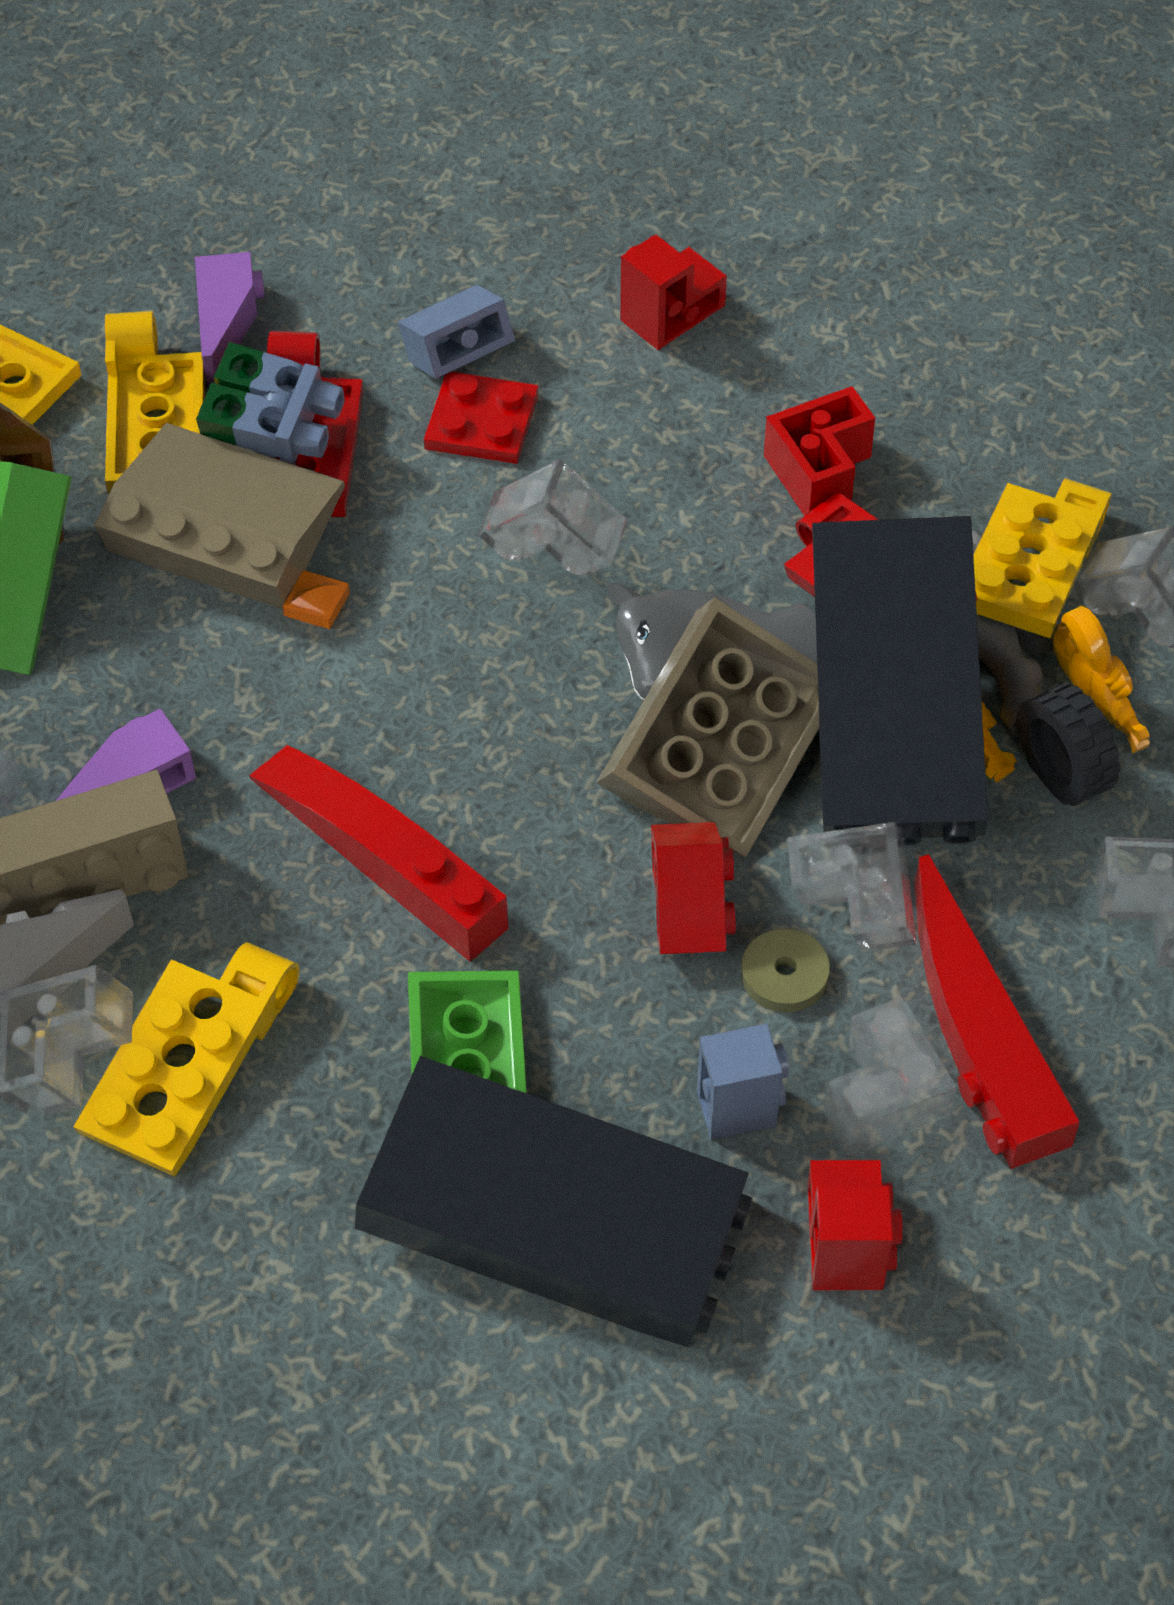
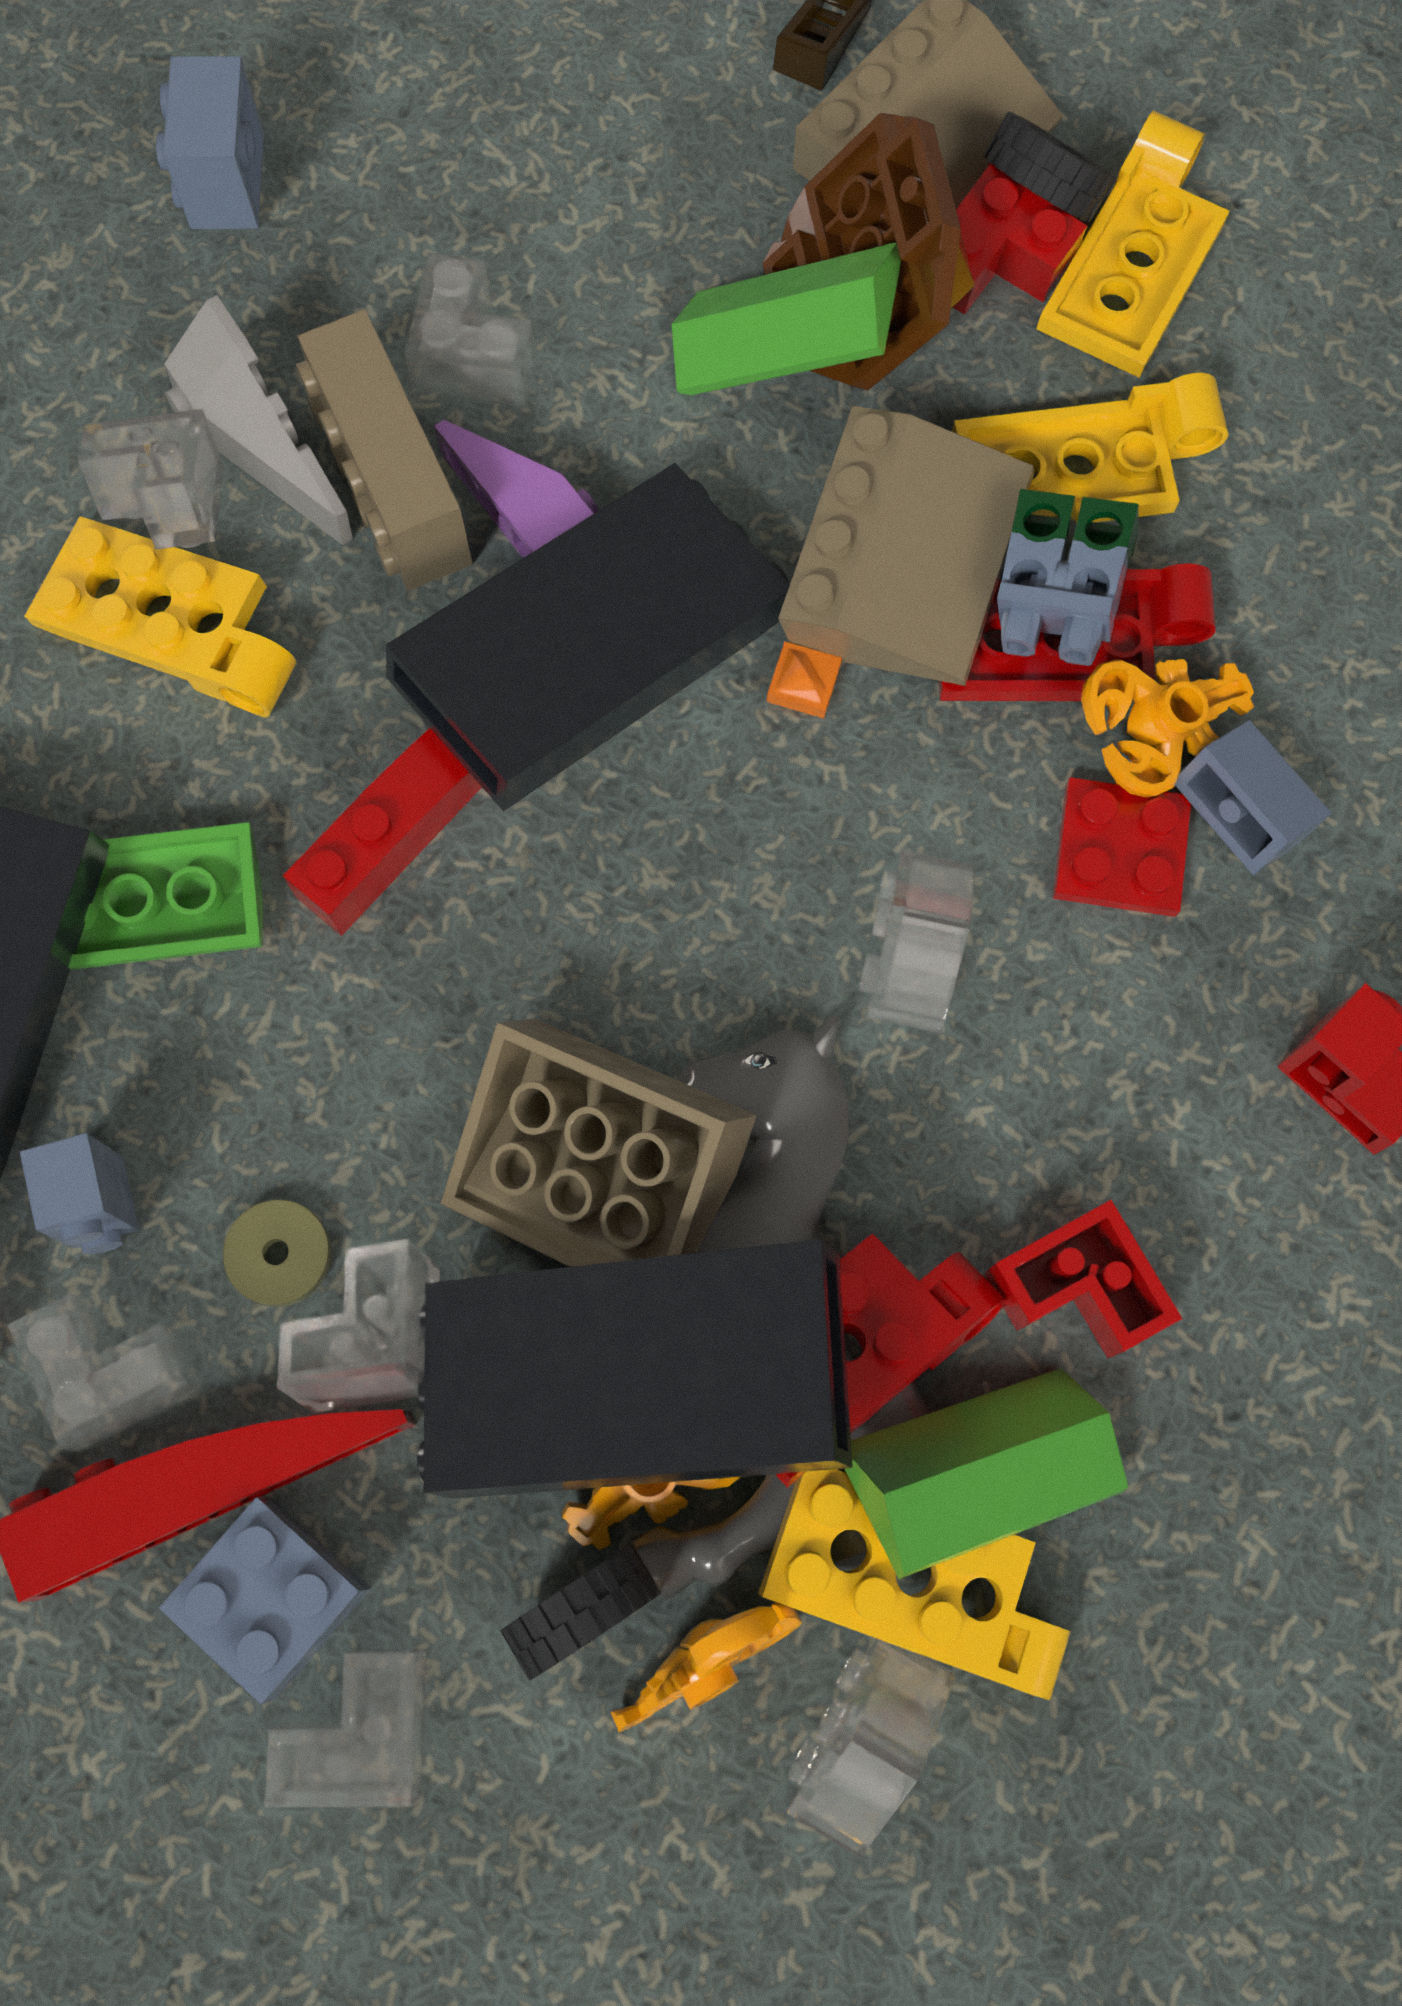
camera: 85 degrees right, 20 degrees up
medium lavender slope [195,252,265,387] -> none
red brick [651,822,736,954] -> none
none -> sand blue brick [159,1497,370,1705]
none -> black brick [386,463,790,812]
none -> bright green slope [845,1368,1128,1579]
none -> light orange animal [1081,659,1254,797]

